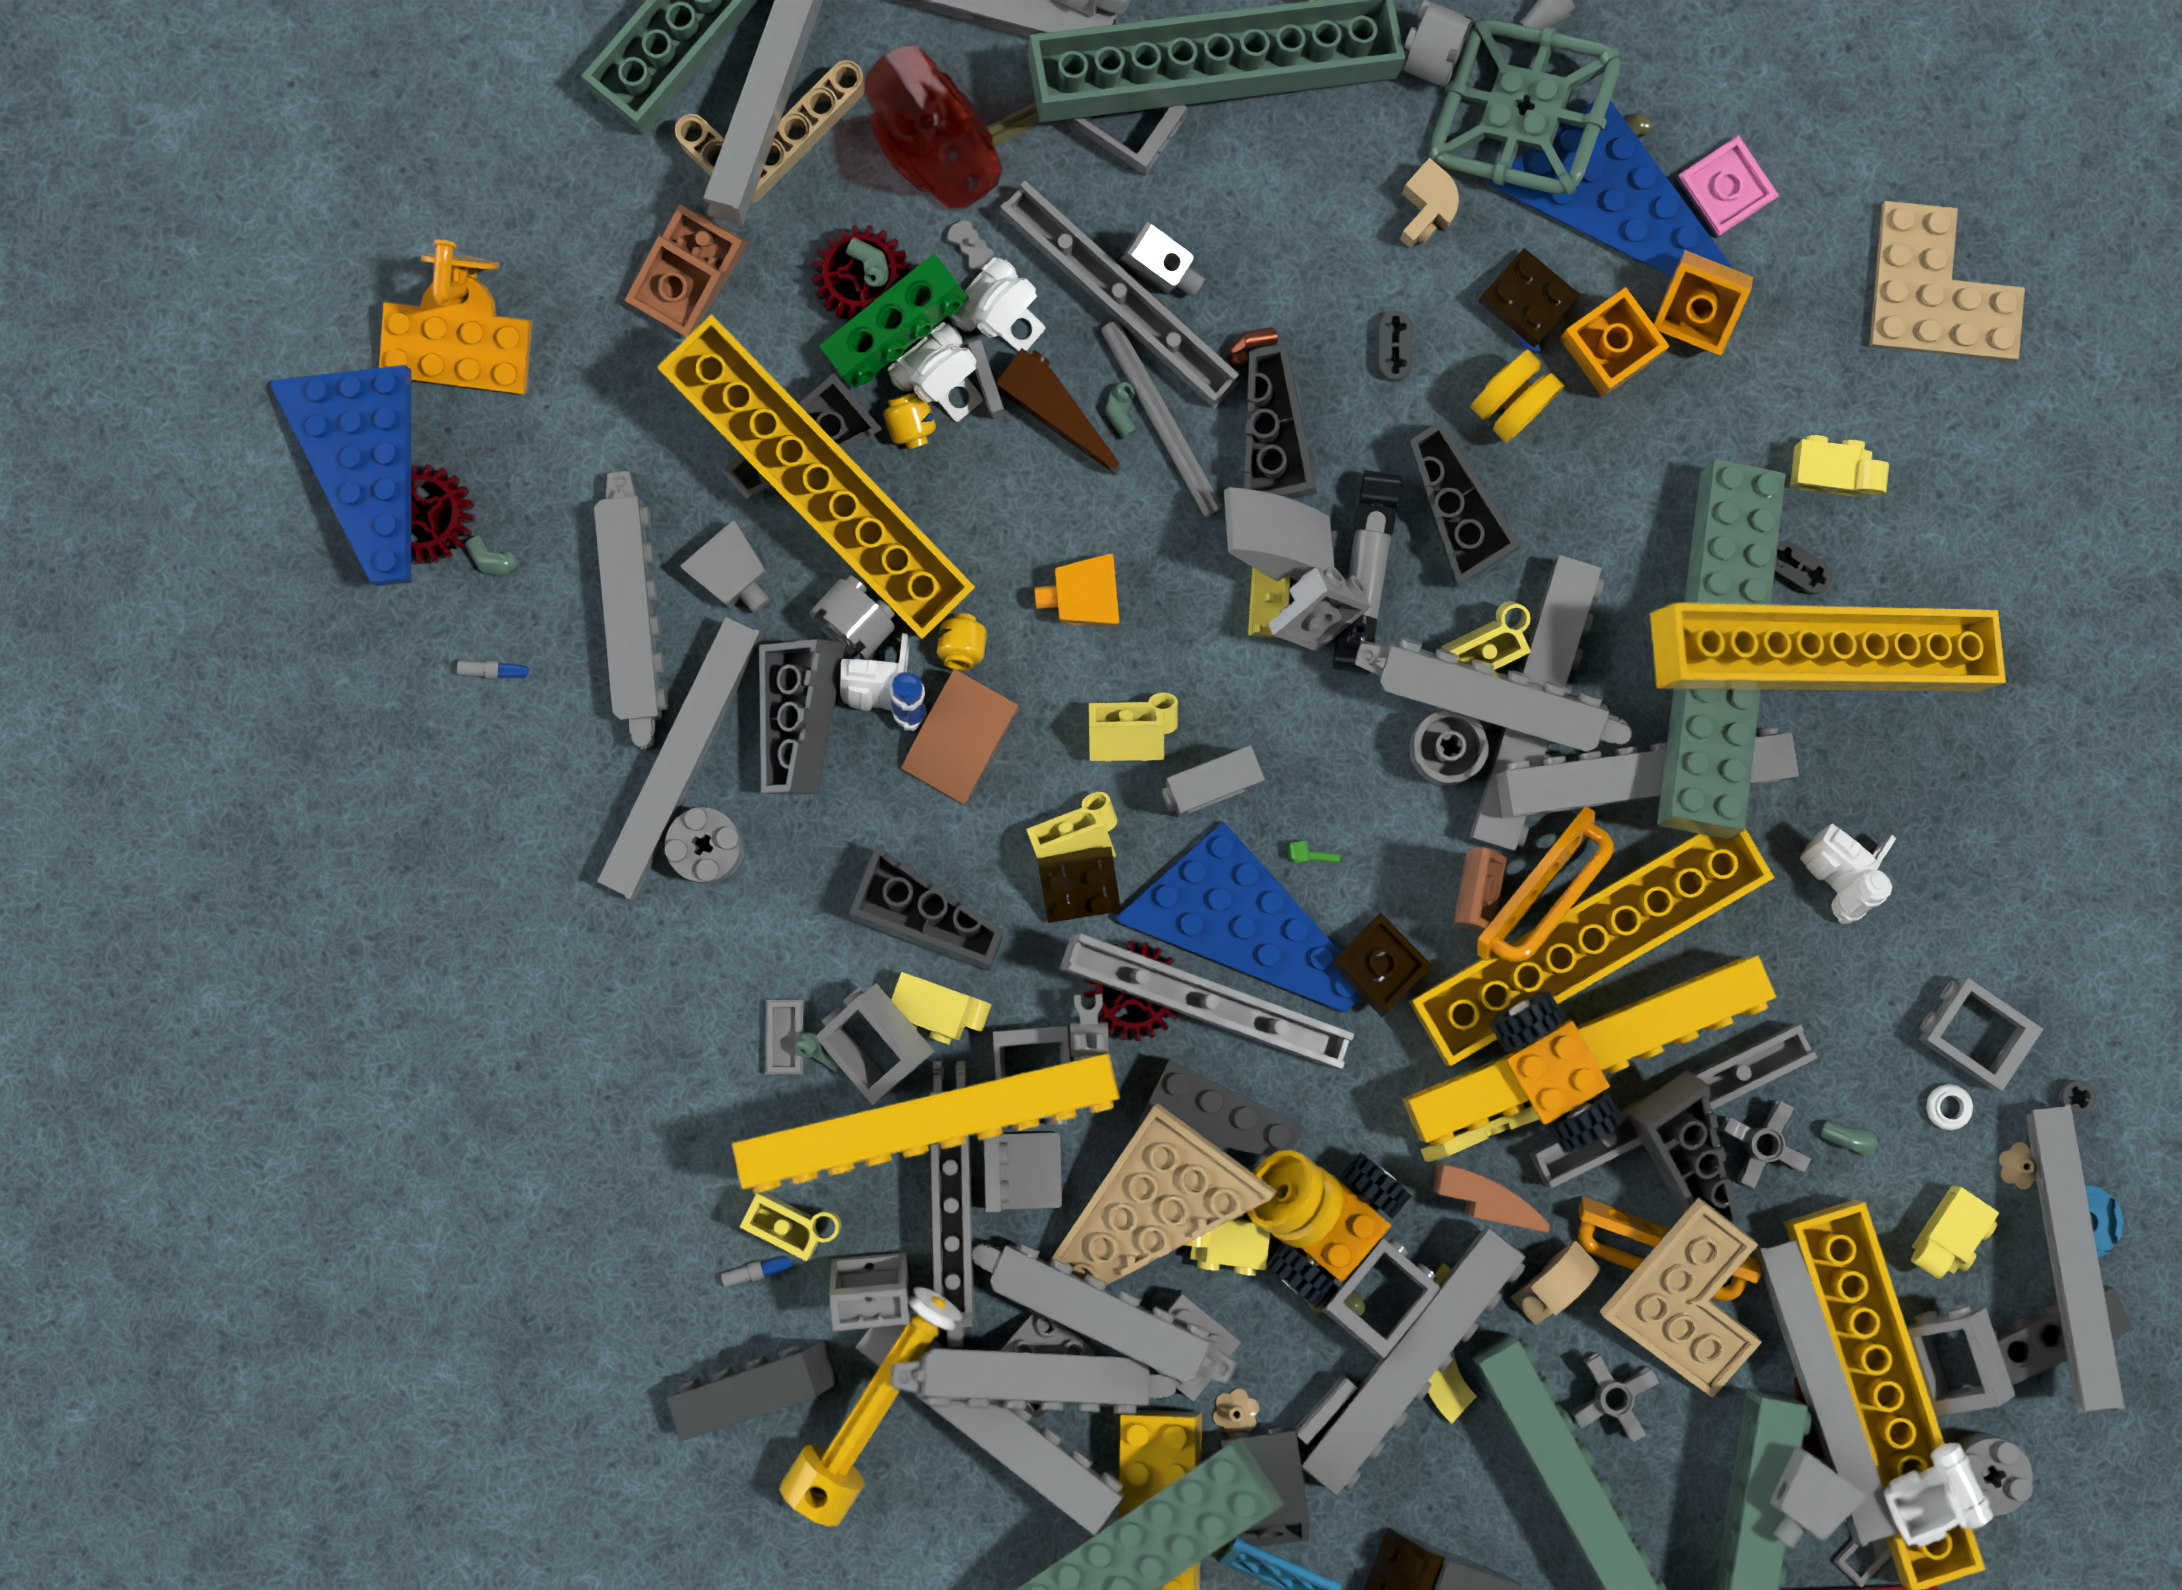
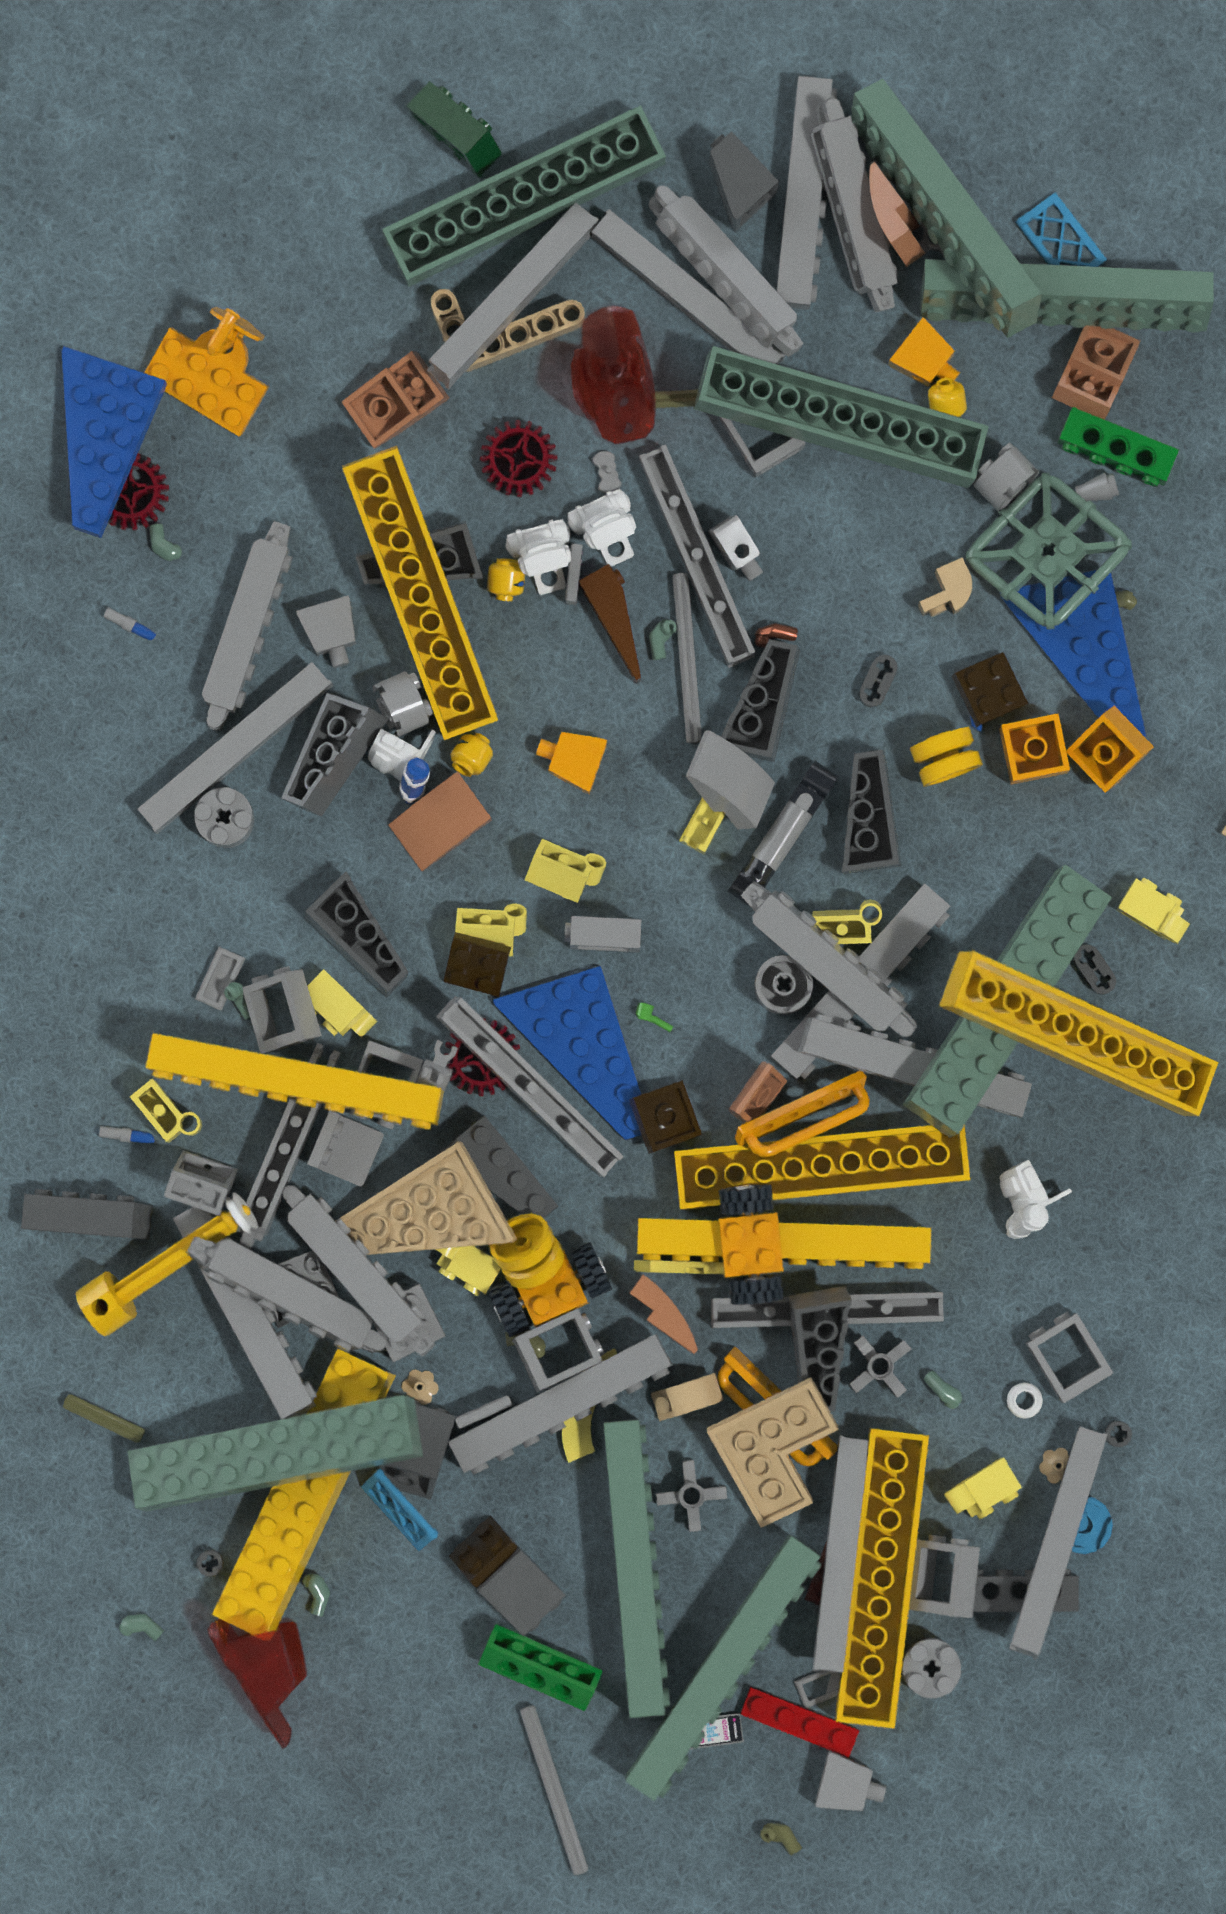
camera: 20 degrees right, 0 degrees up
green brick [819,253,969,389] -> none
sand green arm [846,237,889,287] -> none
light grey plate [1268,566,1371,652] -> none
bright pink tile [1676,135,1779,238] -> none
light grey torso [1770,1447,1867,1548] -> none
white piece [1884,1443,1993,1547] -> none

